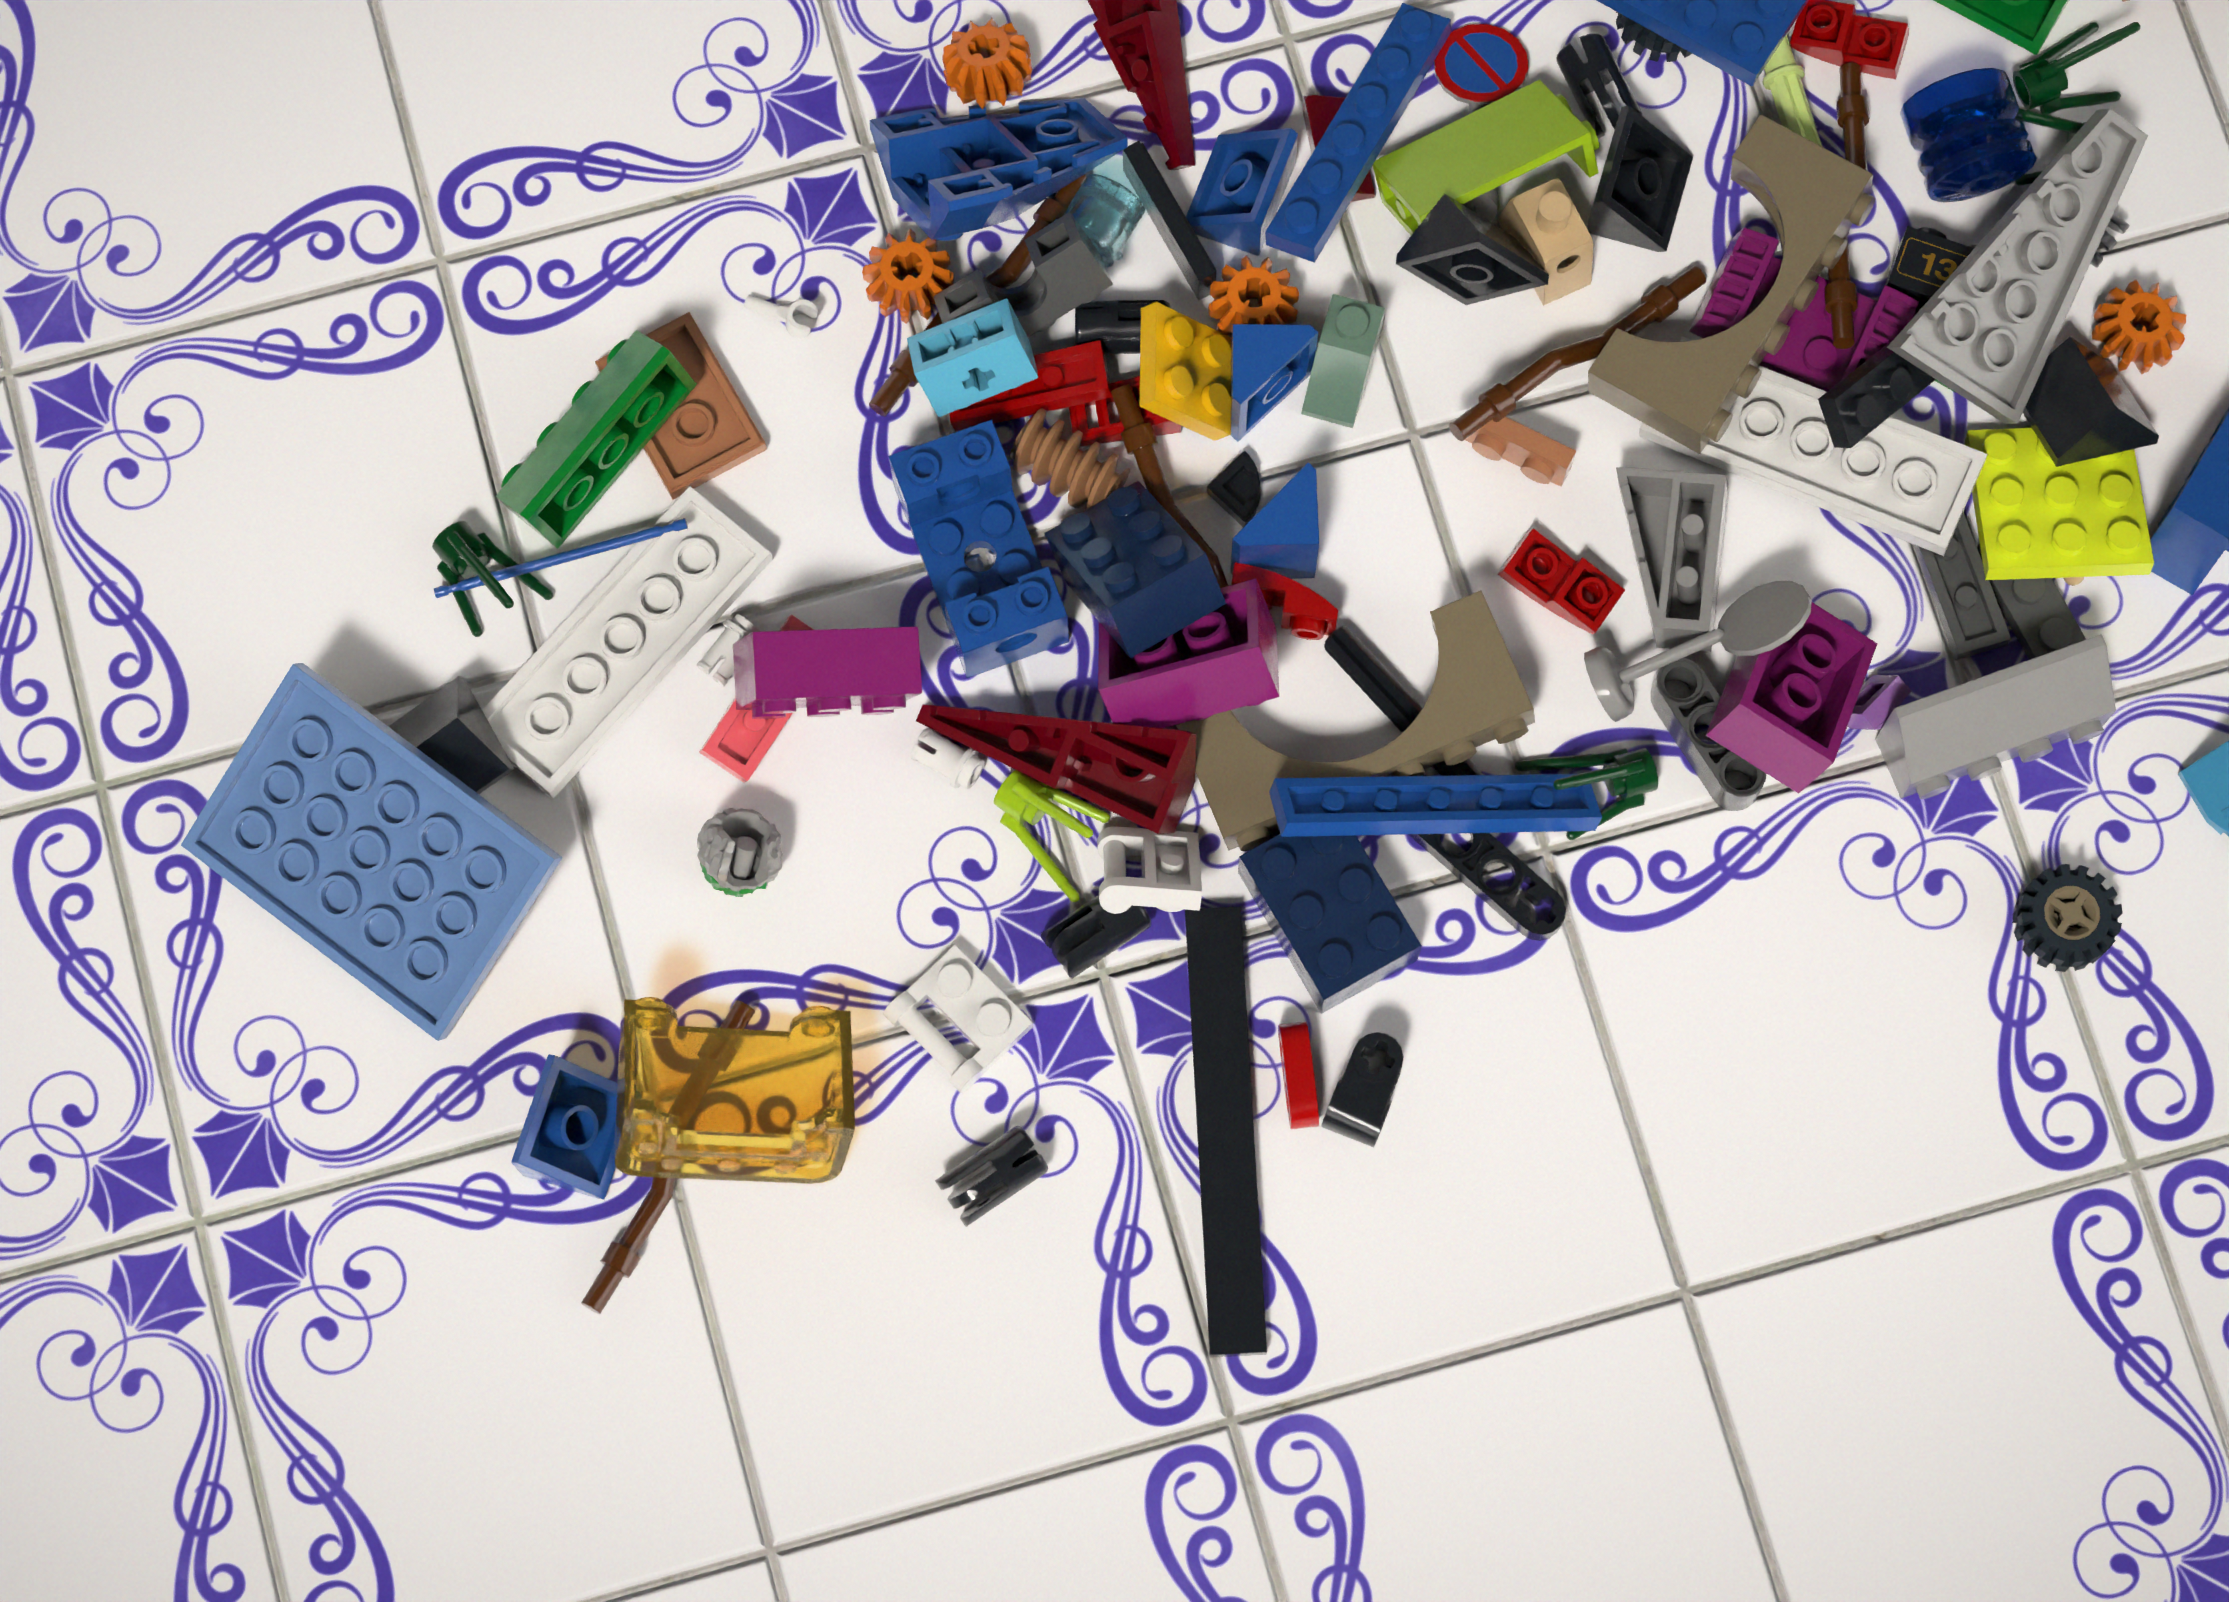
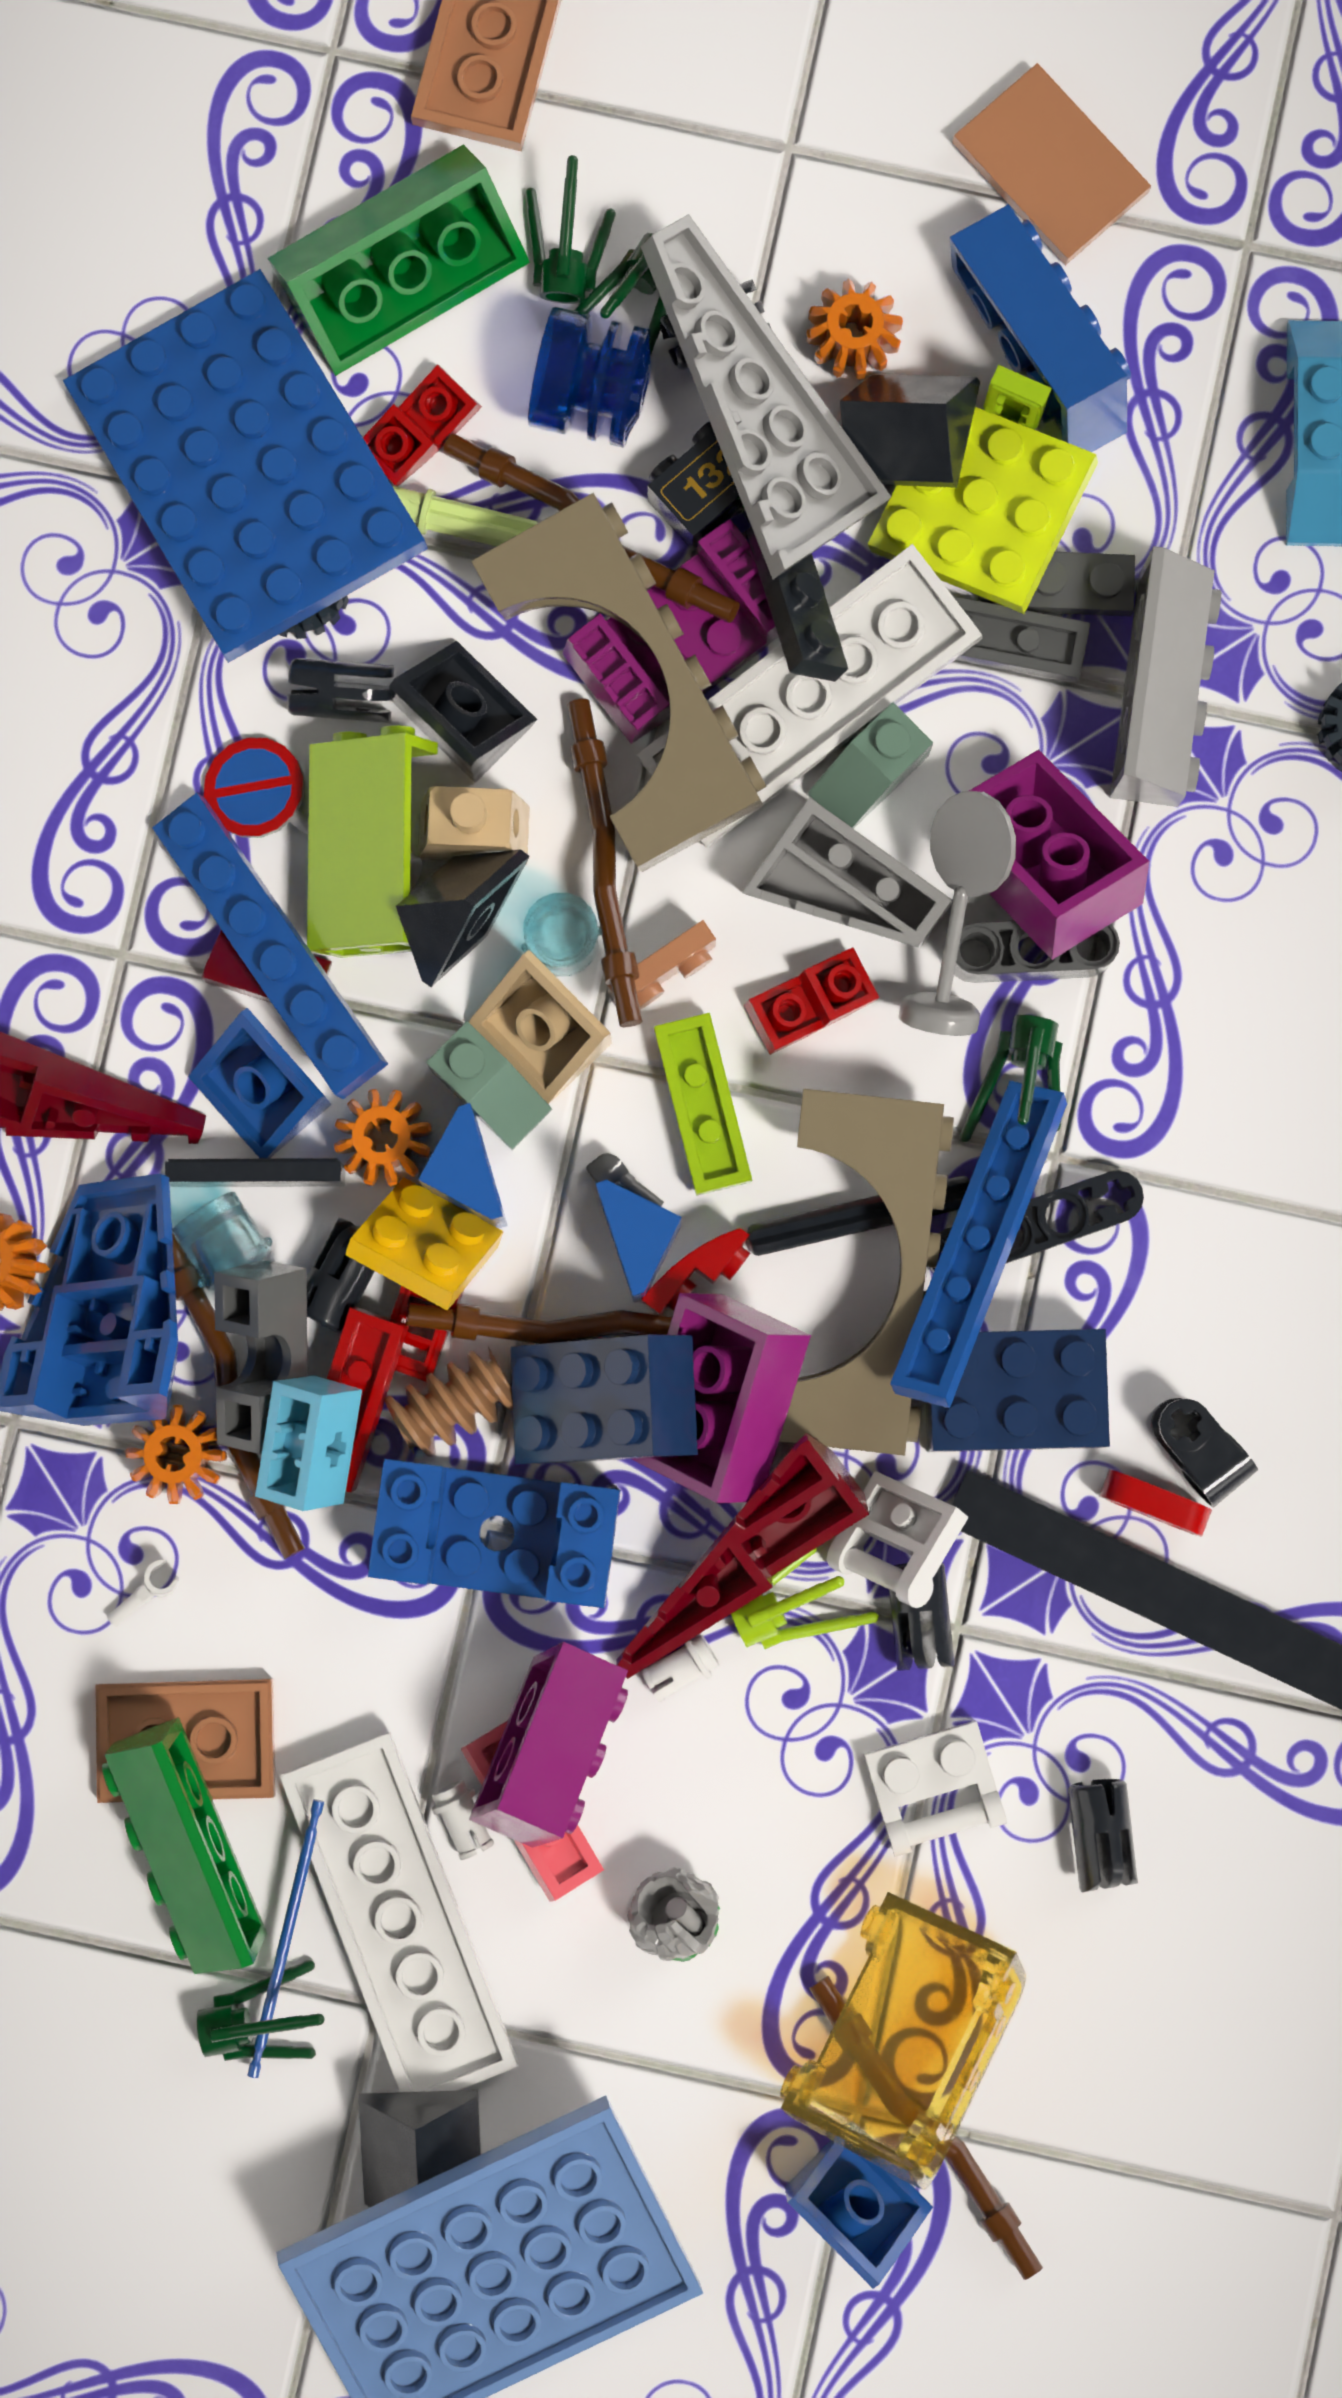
camera: 65 degrees left, 10 degrees up
black tile [1206,451,1261,527] -> none
medium lavender plate [1848,675,1912,730] -> none
none -> tan slope [468,950,612,1104]
none -> clear light blue piece [521,892,601,977]
none -> dark grey hand [586,1153,664,1206]
none -> lime plate [654,1012,753,1196]
none -> sand green slope [807,702,934,829]
none -> lime plate [983,365,1052,430]

